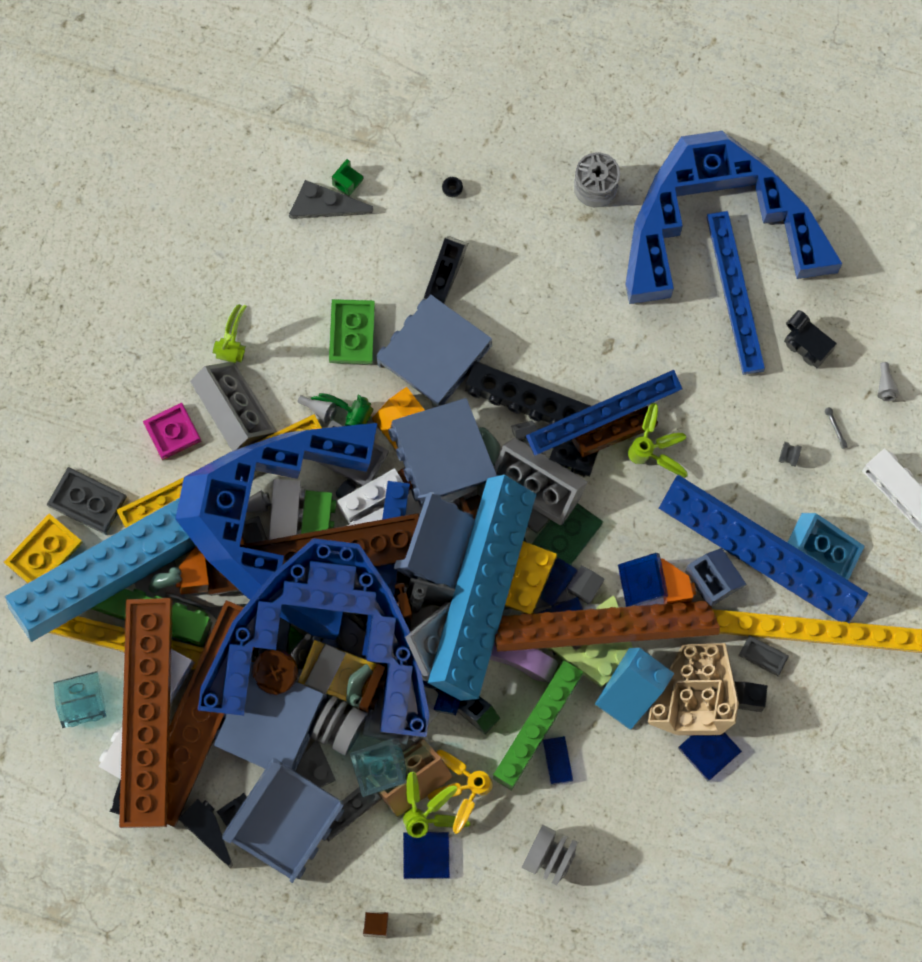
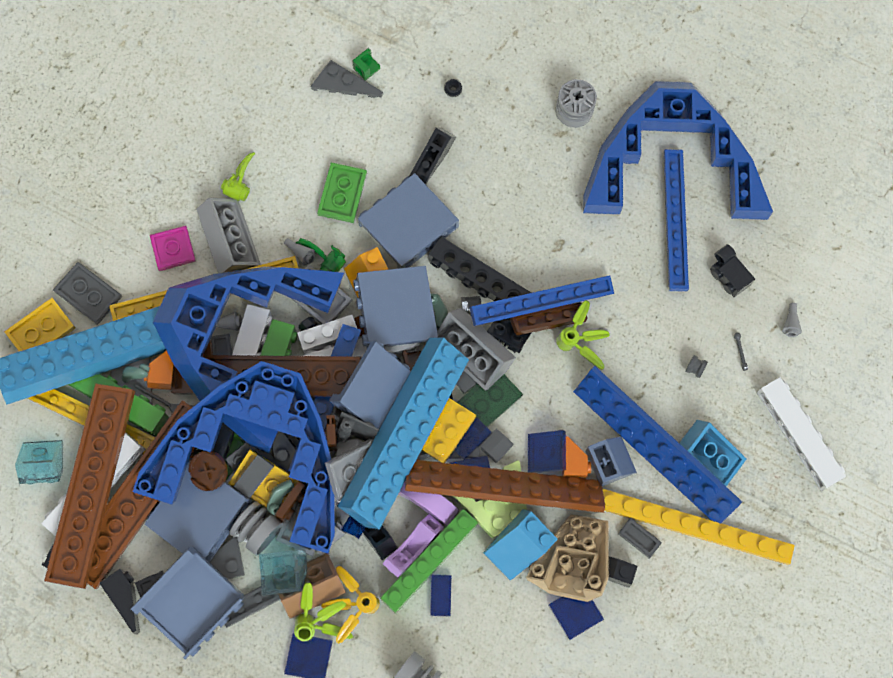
camera: 10 degrees right, 0 degrees up
none -> lavender arch [383,514,444,577]

